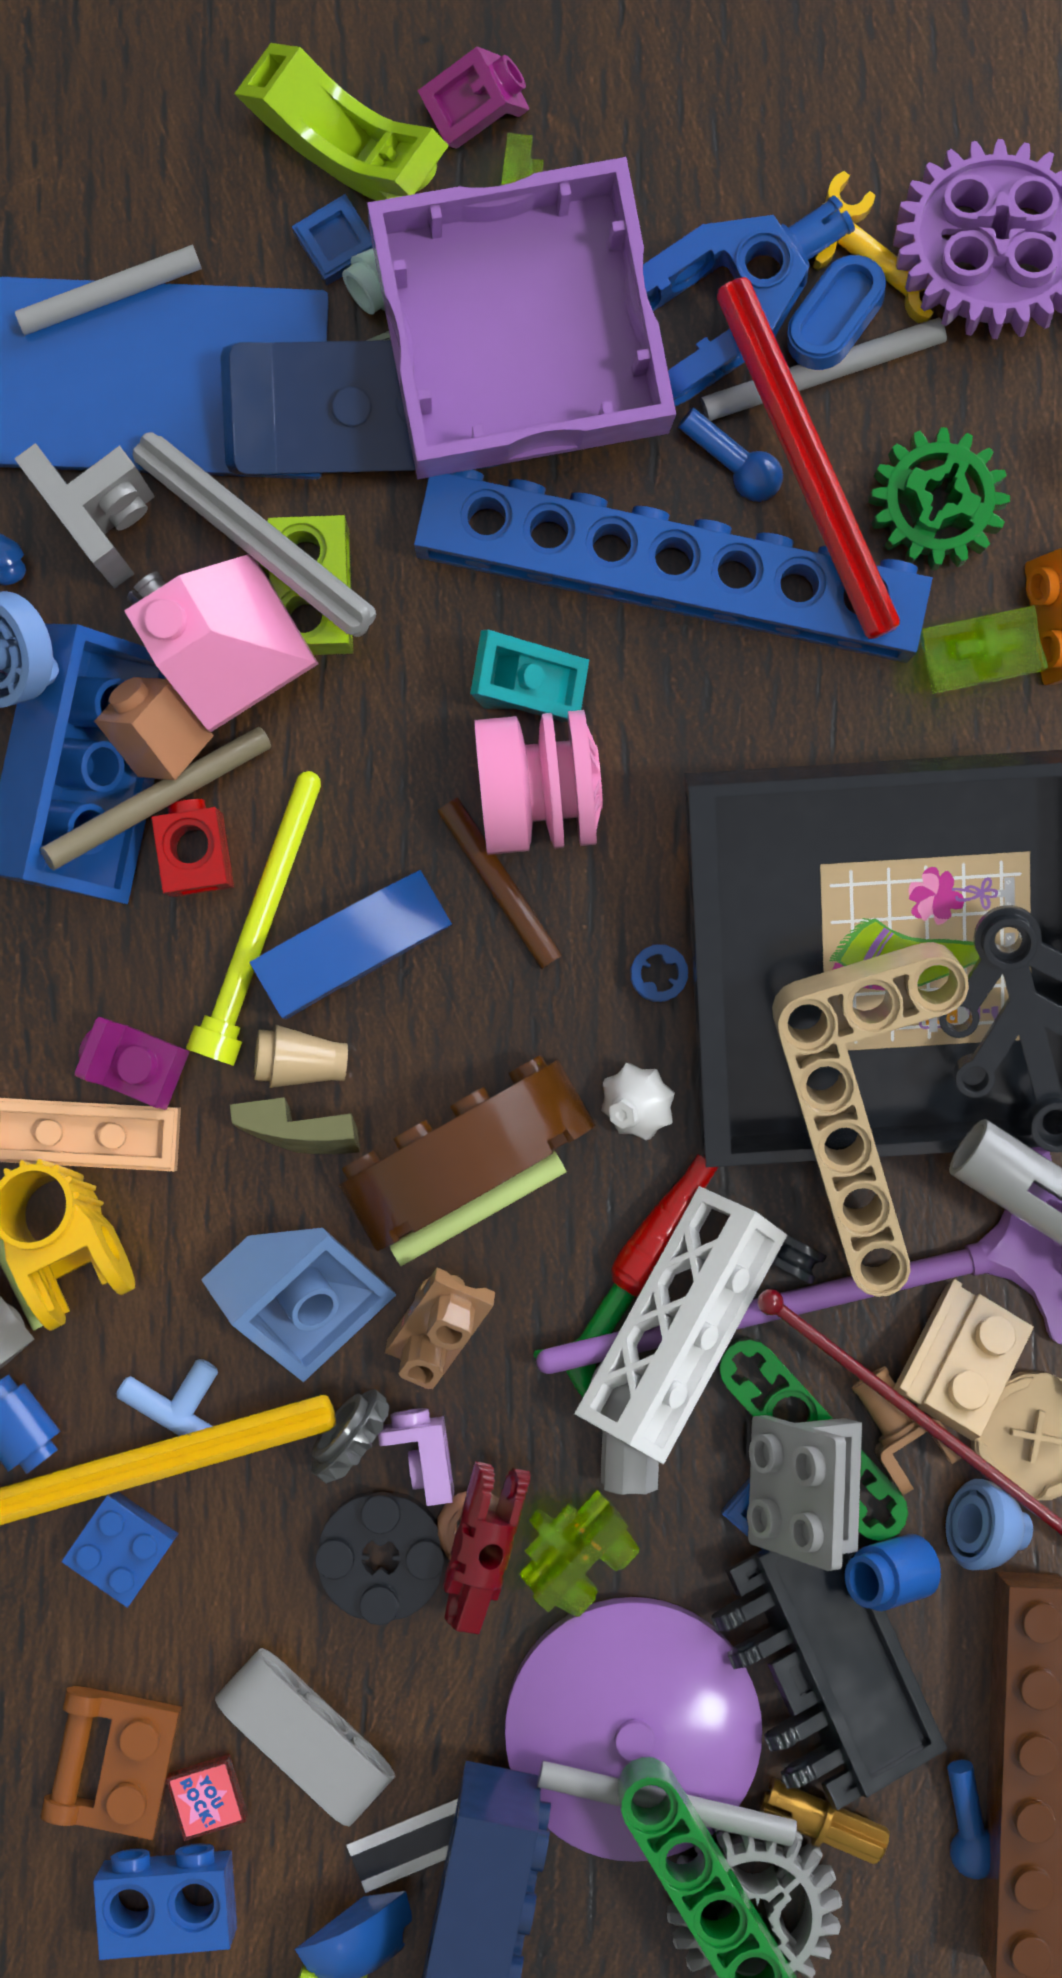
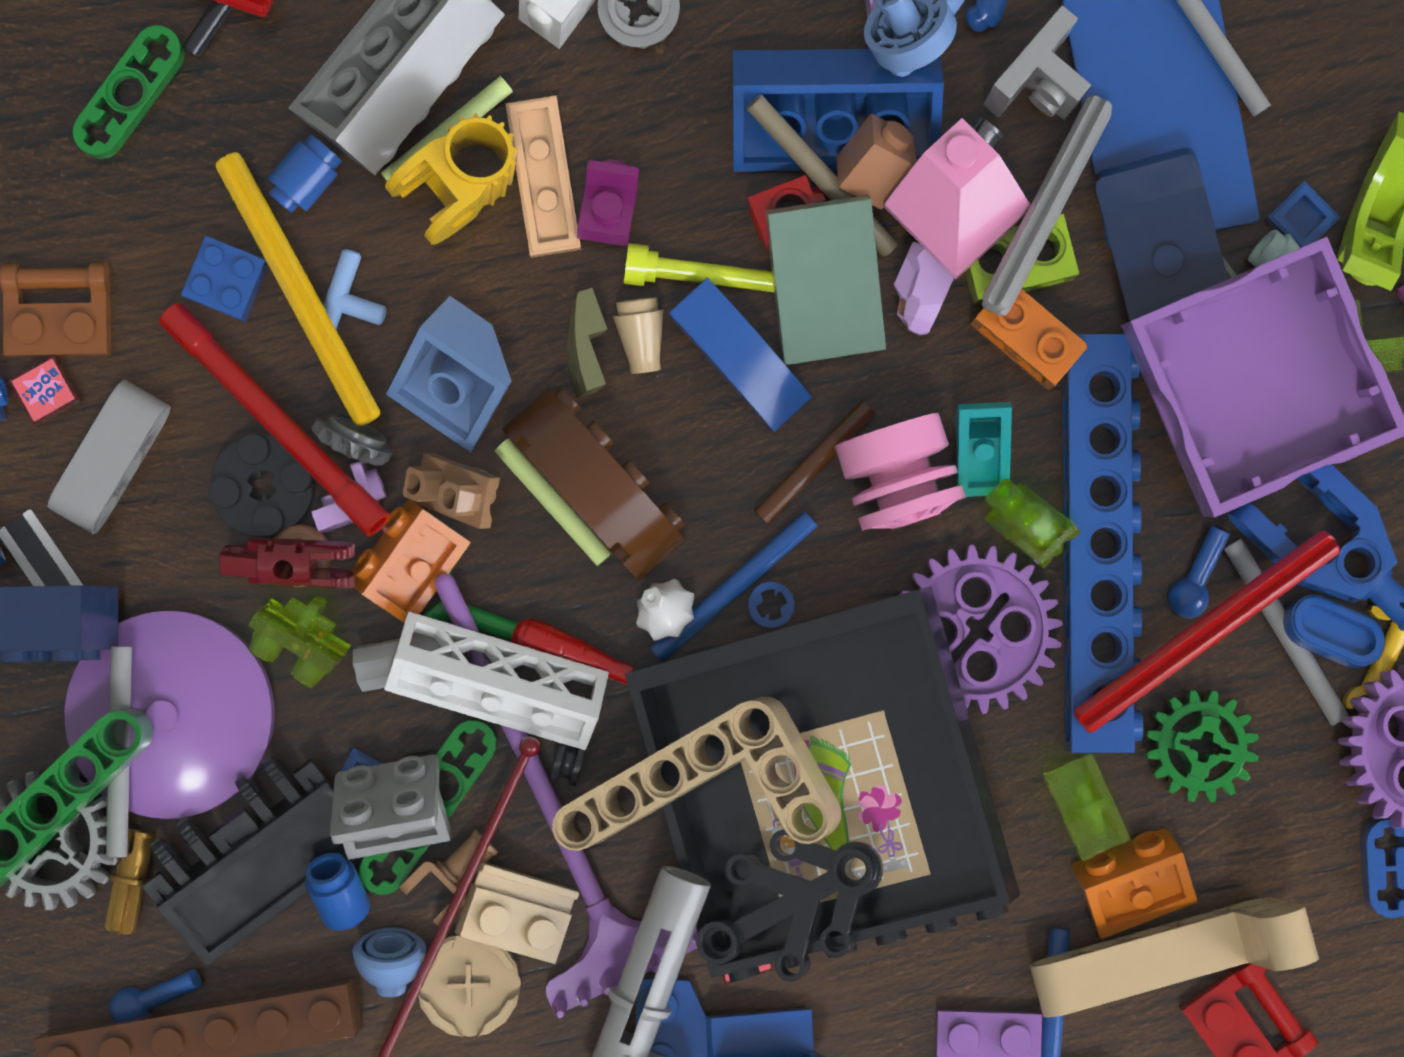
camera: 75 degrees right, 0 degrees up
none -> red piece [159,302,390,537]
none -> orange bracket [352,499,471,623]
none -> blue bar [649,511,818,663]
none -> sand green tile [765,195,886,365]
none -> lavender rock [894,242,954,336]
none -> medium lavender gear [899,545,1063,714]
none -> orange bracket [970,289,1087,390]
none -> clear neon green hips [985,479,1081,569]

